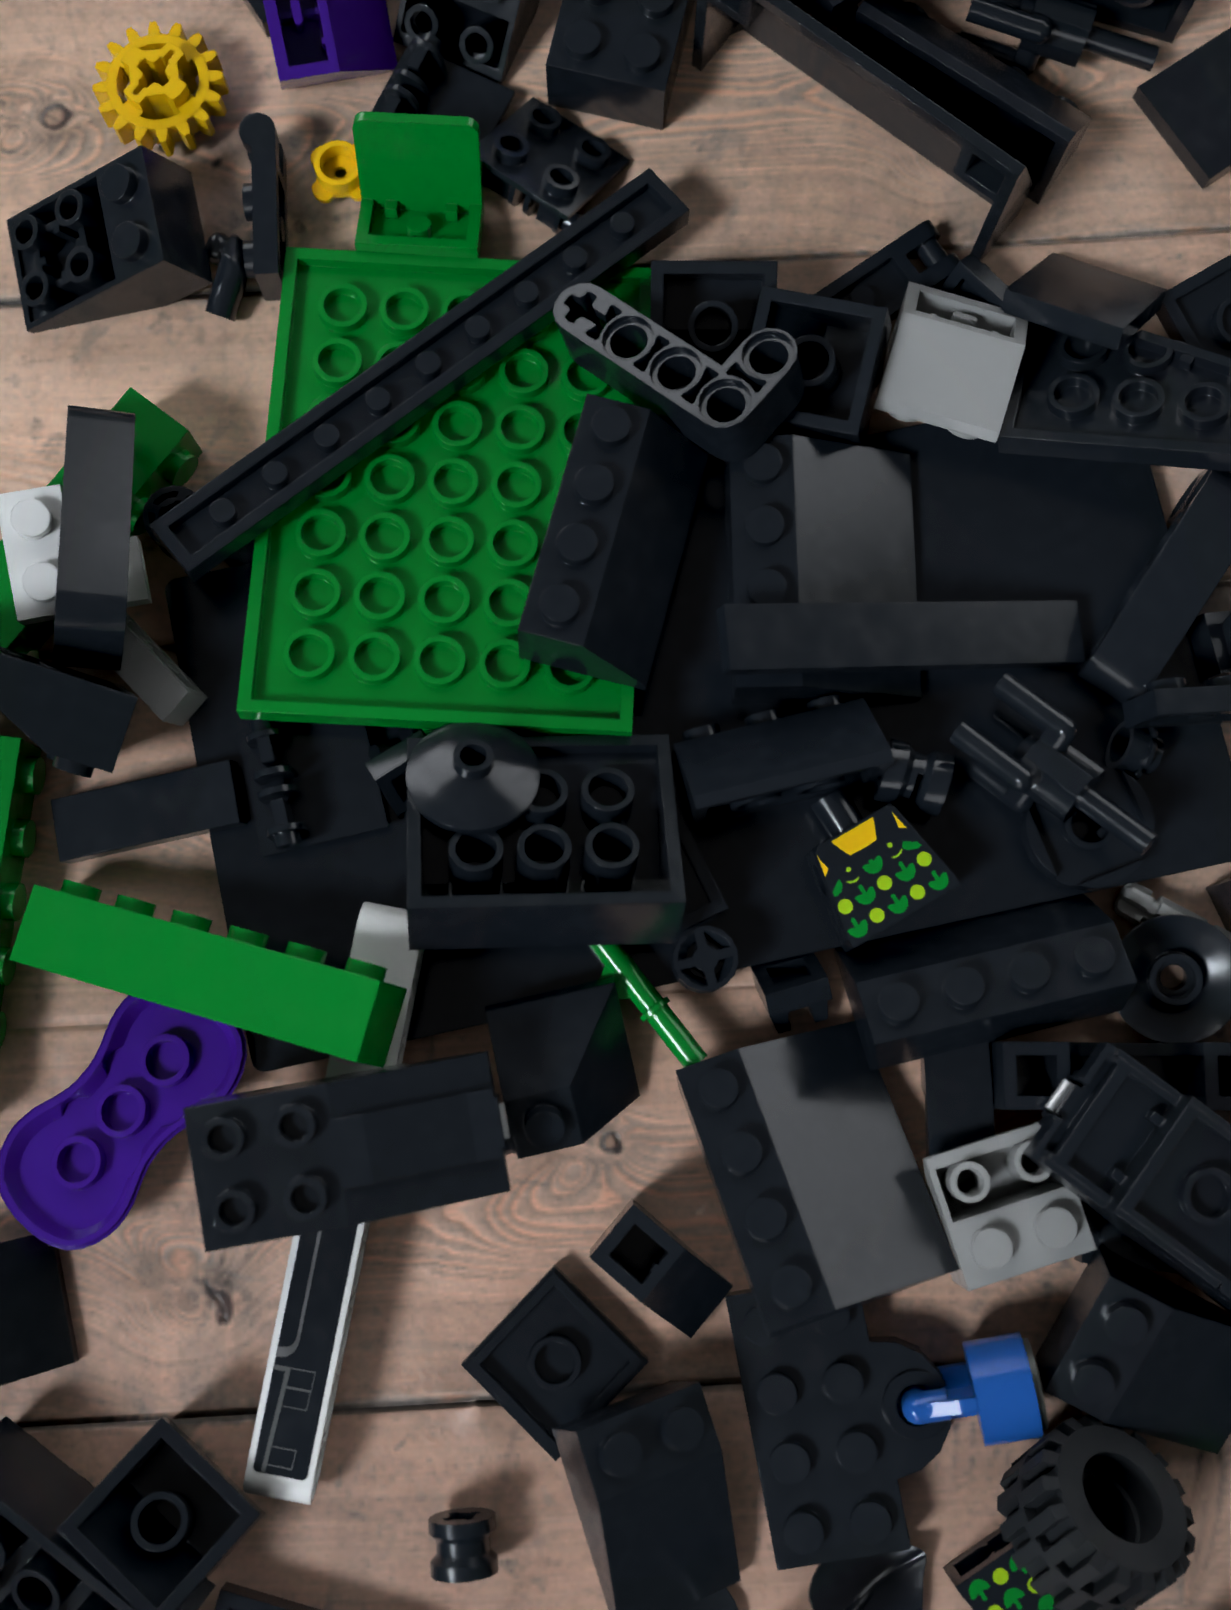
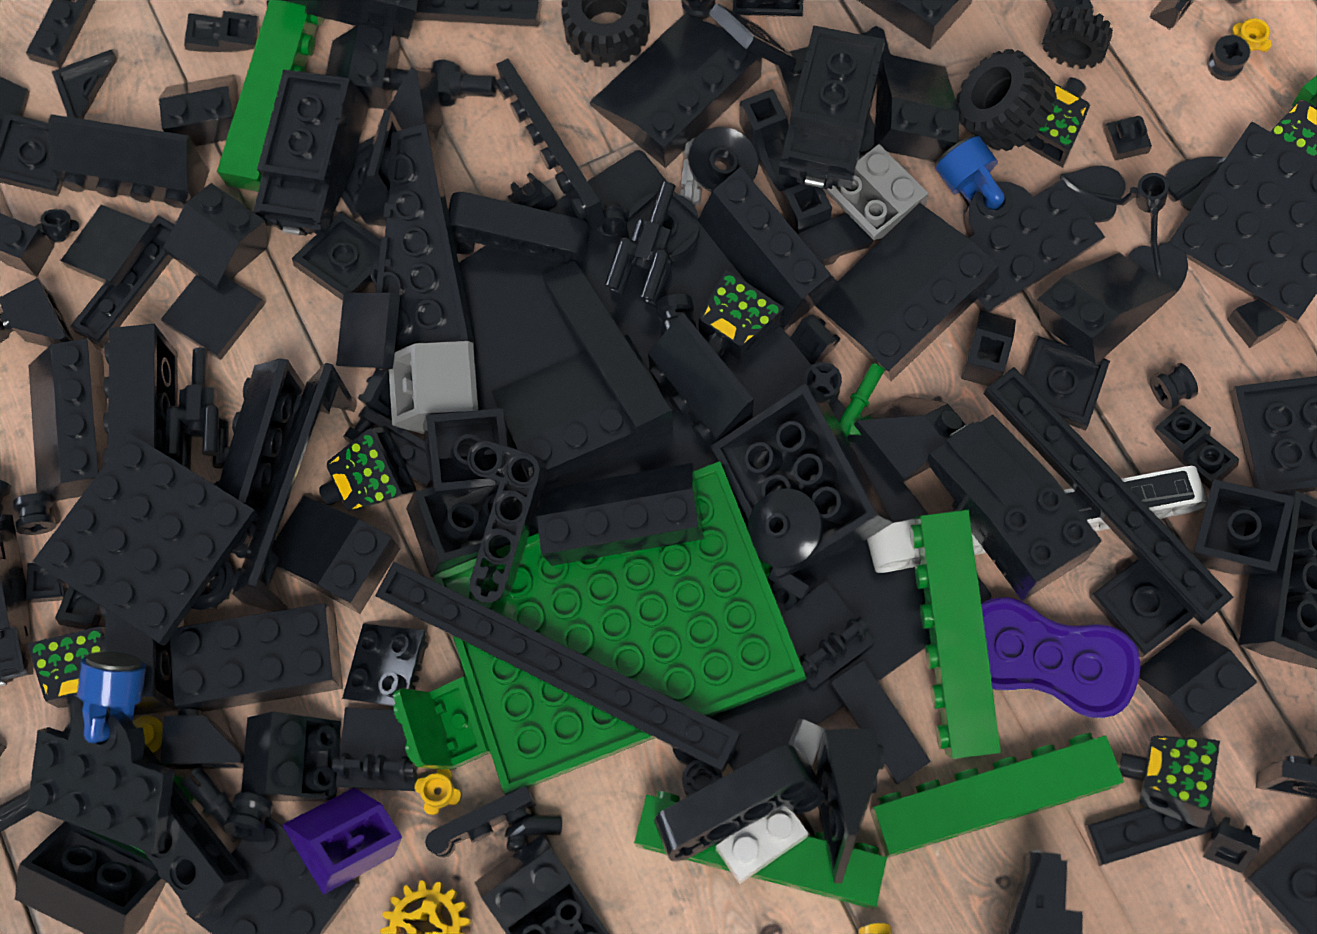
camera: 105 degrees left, 10 degrees down
none -> black slope [271,496,400,614]
none -> black torso [319,426,417,511]
none -> black tile [983,367,1234,625]
none -> black tile [1089,559,1194,658]
none -> black slope [1155,405,1239,490]

